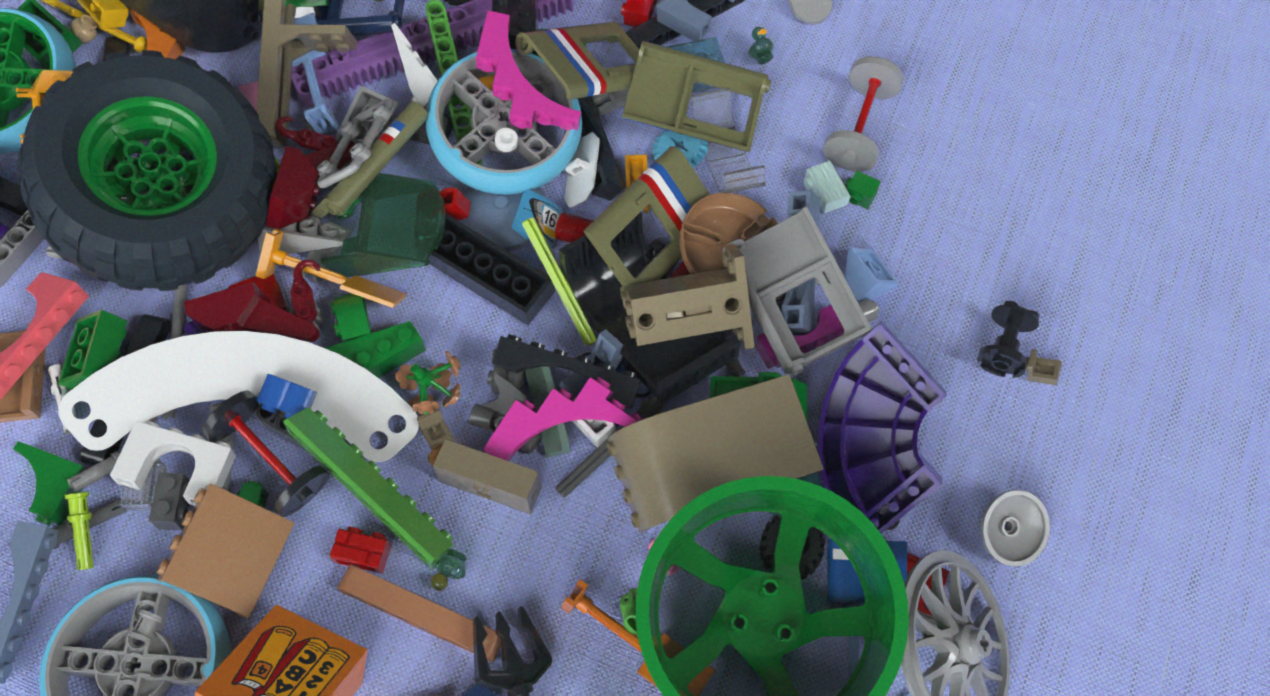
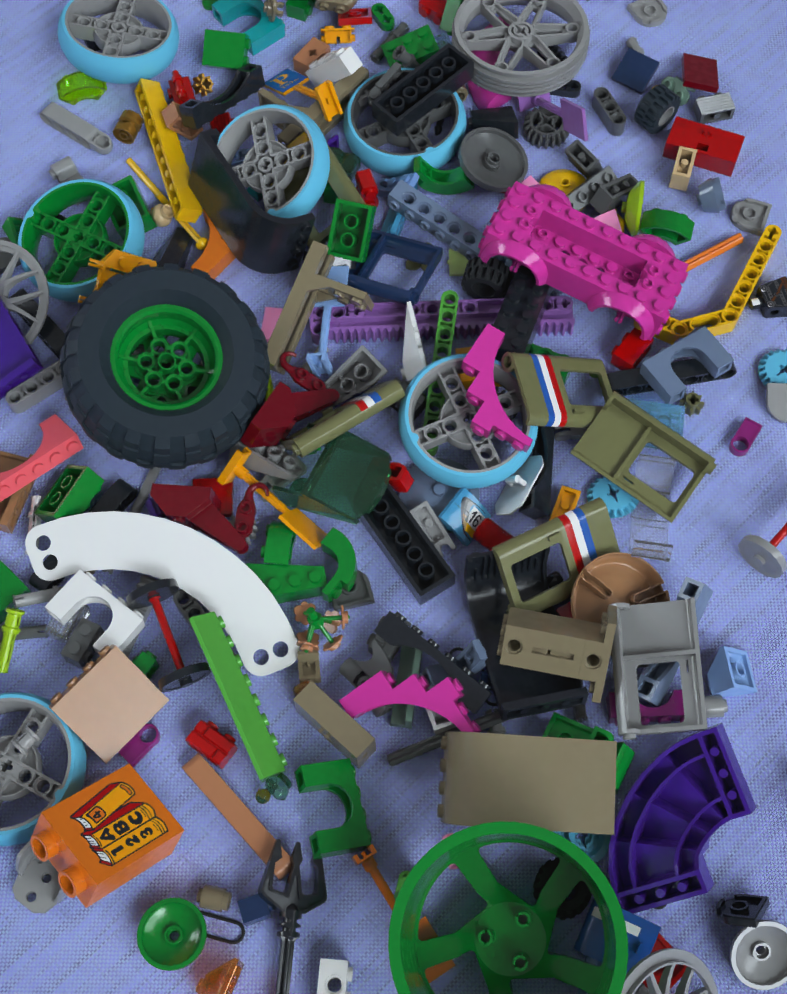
camera: 25 degrees right, 0 degrees up
blue brick [257,374,317,418] -> none
light grey bar [317,99,393,188] -> none
white tile [495,128,518,152] -> none
lime axle [522,217,597,346] -> none
animal [748,26,773,64] -> none
light aqua brick [803,160,850,214] -> none
green brick [845,171,881,210] -> none
none -> magenta piece [118,724,161,768]
none -> green arch [294,758,372,860]
none -> green arch [321,527,357,603]
none -> dark grey tile [332,570,375,612]
none -> light grey plate [410,500,457,557]
none -> olive gear [678,391,704,417]
none -> black tile [716,894,770,928]
none -> magenta piece [729,417,763,457]

